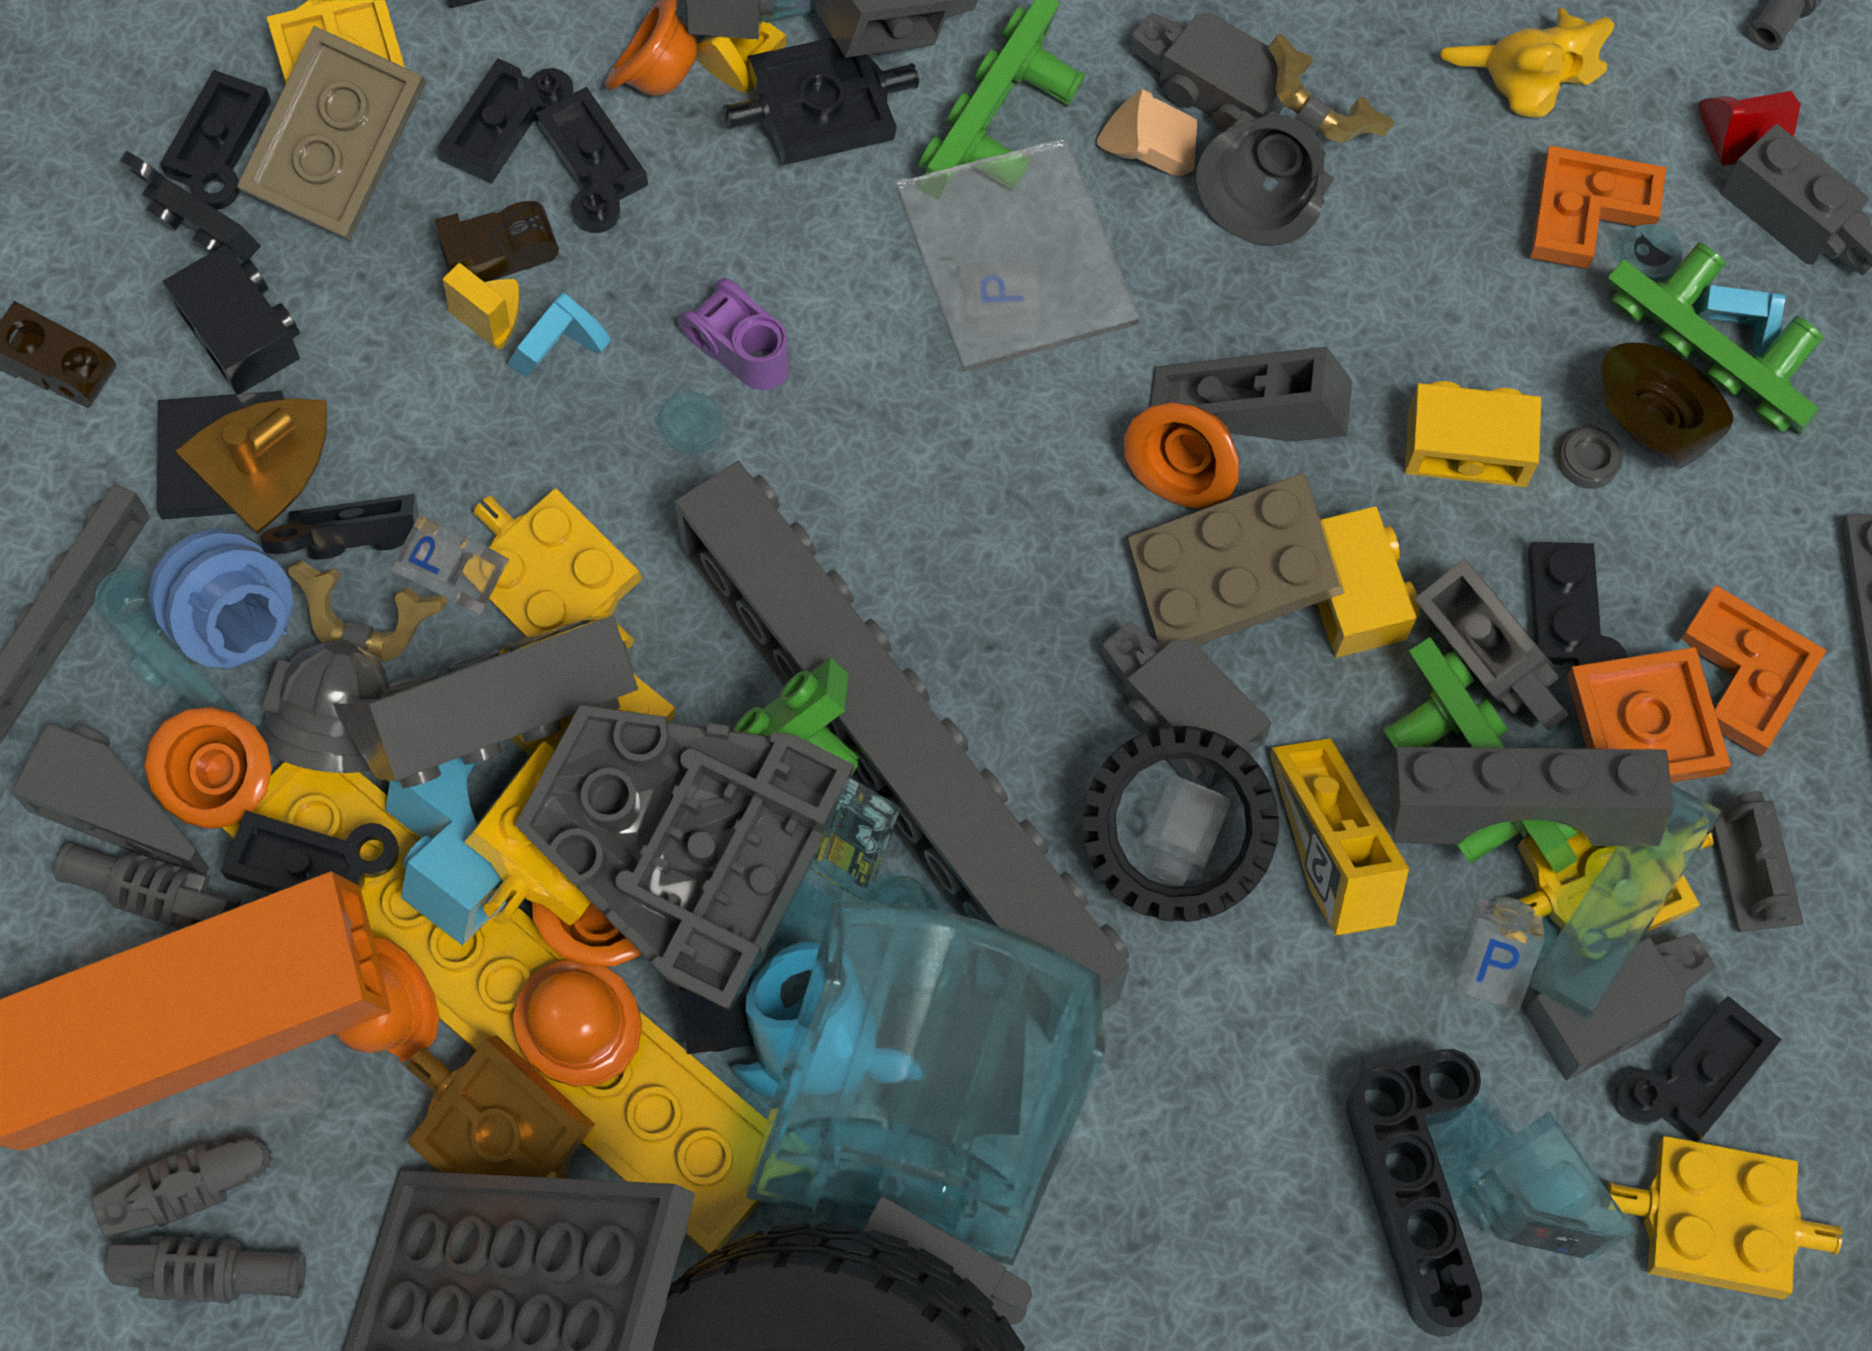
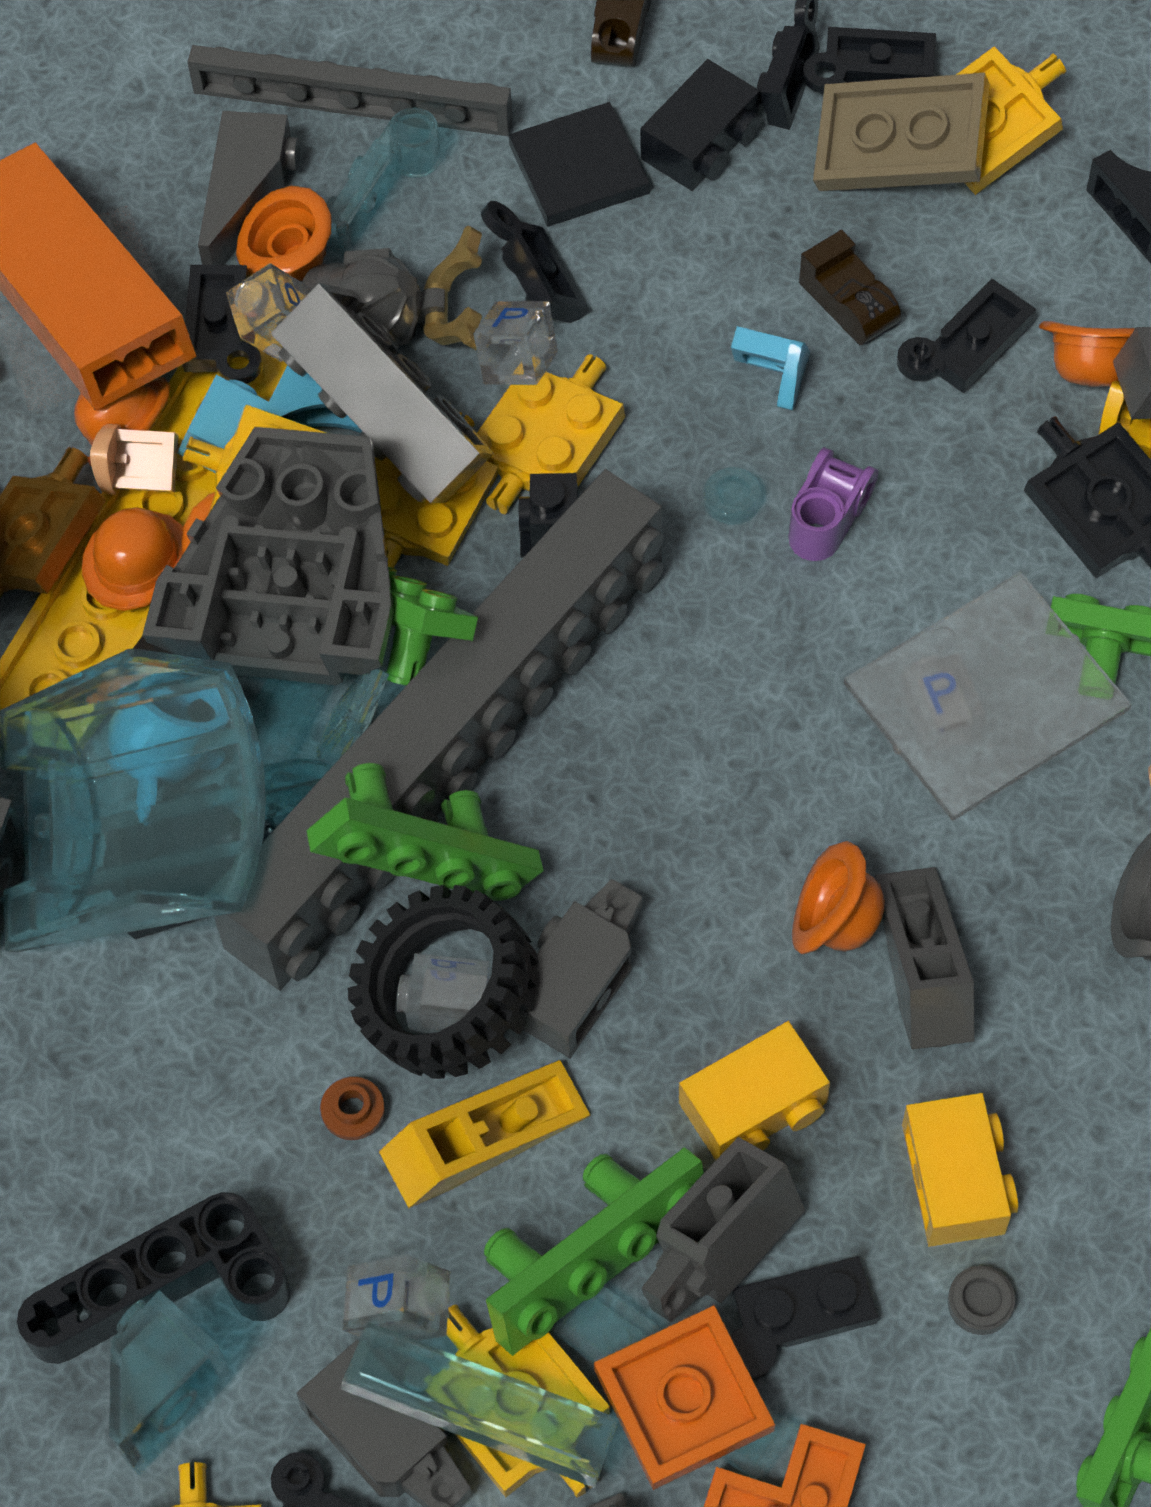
camera: 80 degrees right, 5 degrees down
dark grey hinge [54,842,241,929] -> none
medium blue piece [148,528,293,668] -> none
pearl gold shield [176,398,327,534] -> none
black hinge [438,58,574,183] -> none
yellow tile [442,263,520,349] -> none
dark tan plate [1128,472,1345,647] -> none
dark grey arch [1390,747,1674,846] -> none
dark brown hat [1597,342,1733,469] -> none
none -> light nougat tile [90,424,179,495]
none -> clear brick [226,263,311,362]
none -> bright green plate [306,763,544,901]
none -> dark orange plate [320,1077,385,1140]
none -> black brick [518,473,578,558]

